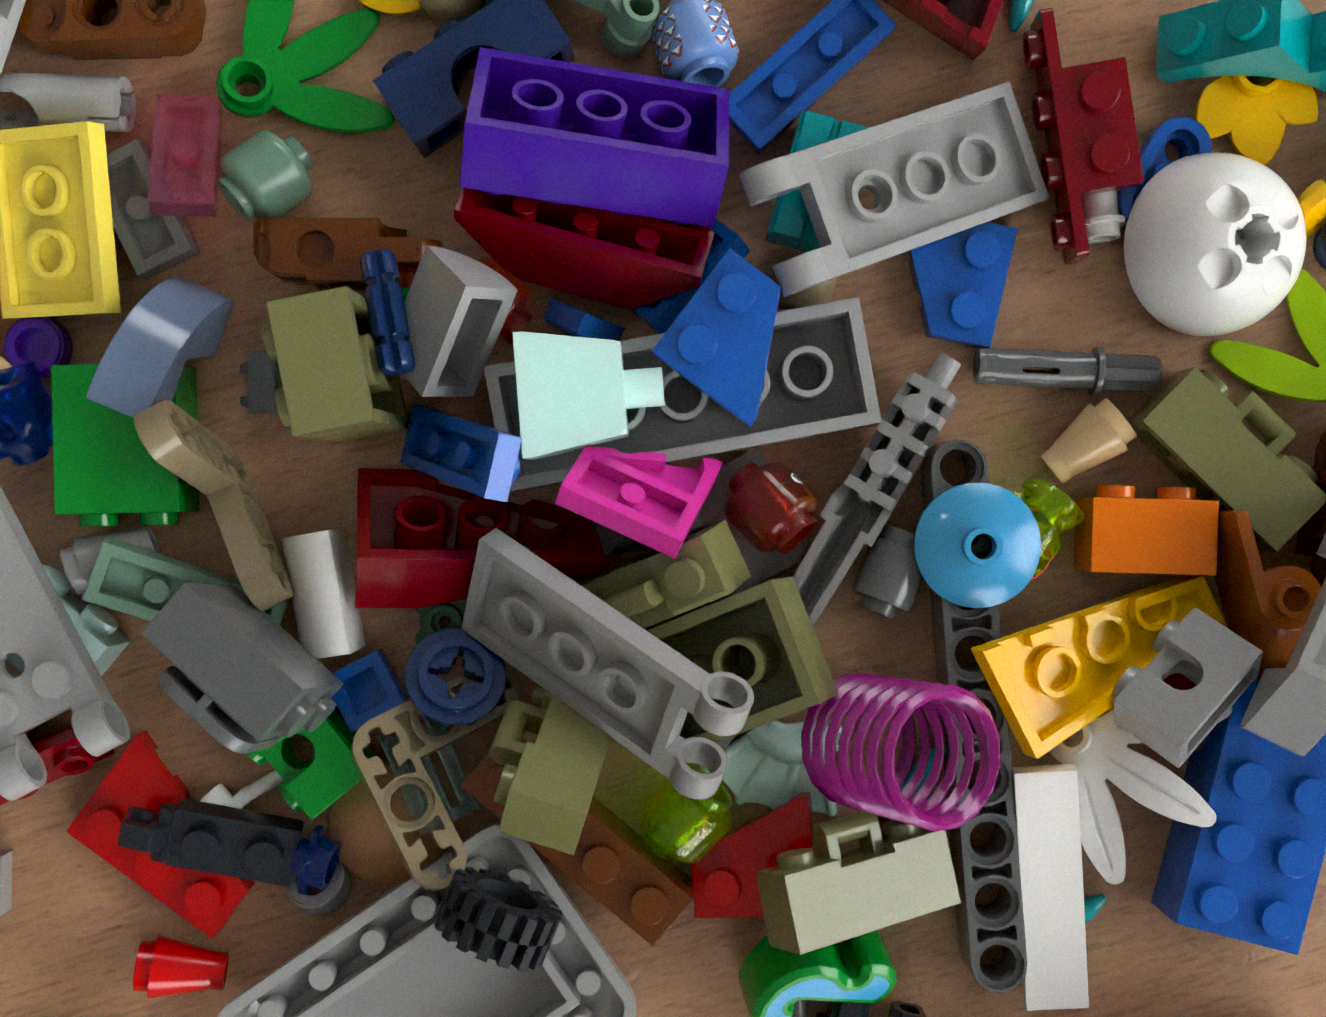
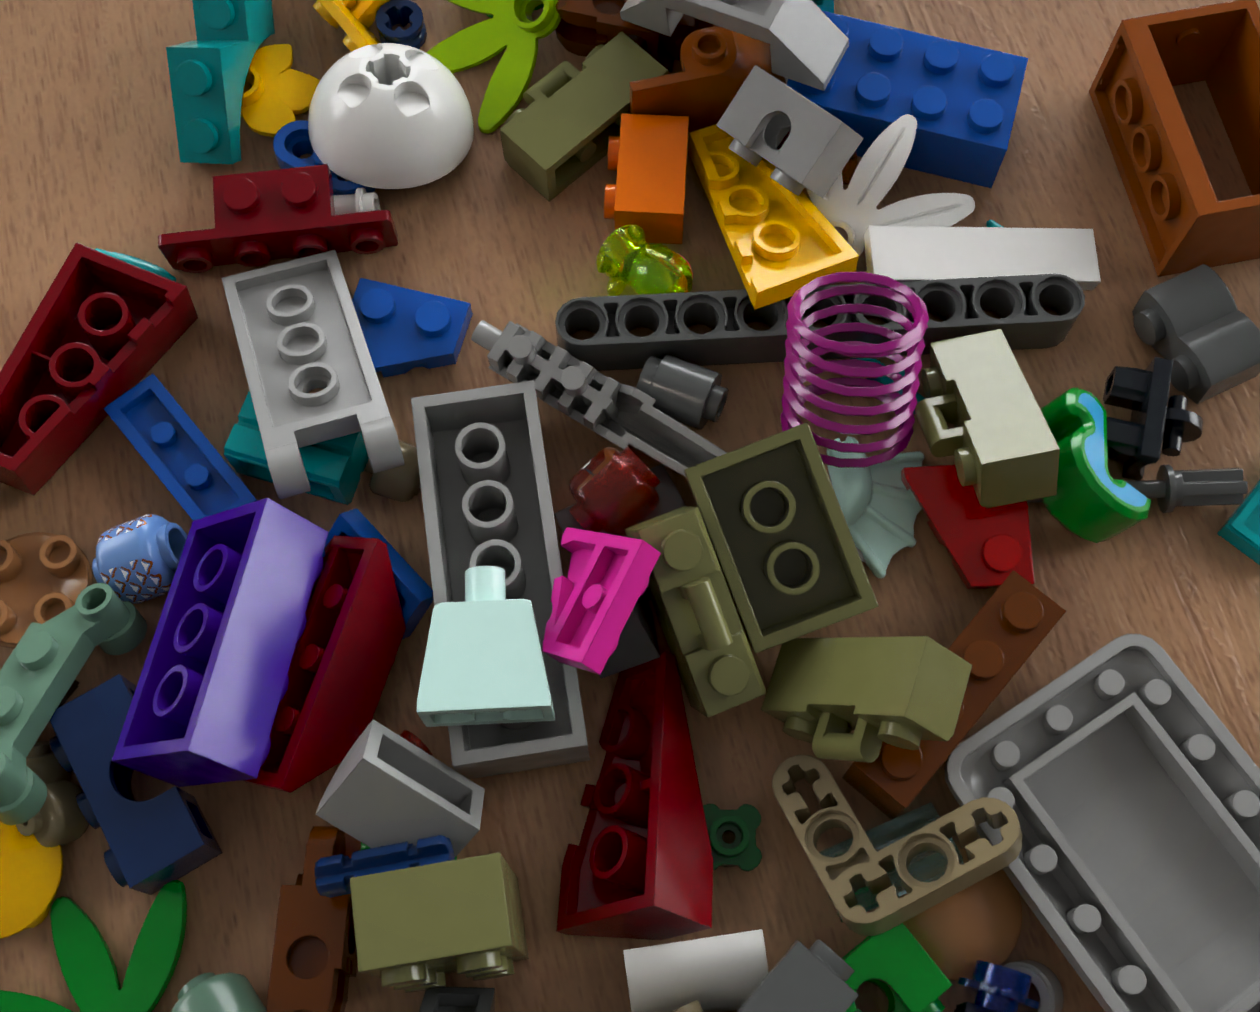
camera: 85 degrees left, 20 degrees down
blue plate [333,648,409,733] -> none
blue plate [400,404,522,502] -> none
dark blue gear [405,628,506,728] -> none
black tyre [434,867,563,971] -> none
light grey hinge [461,528,754,799] -> none
blue tile [543,298,625,341] -> none
clear neon green head [642,771,732,863] -> none
blue wing [651,248,781,428] -> none
dark azure dish [914,483,1041,608] -> none
dark grey axle [973,347,1163,396] -> none
tan cone [1040,398,1137,484] -> none

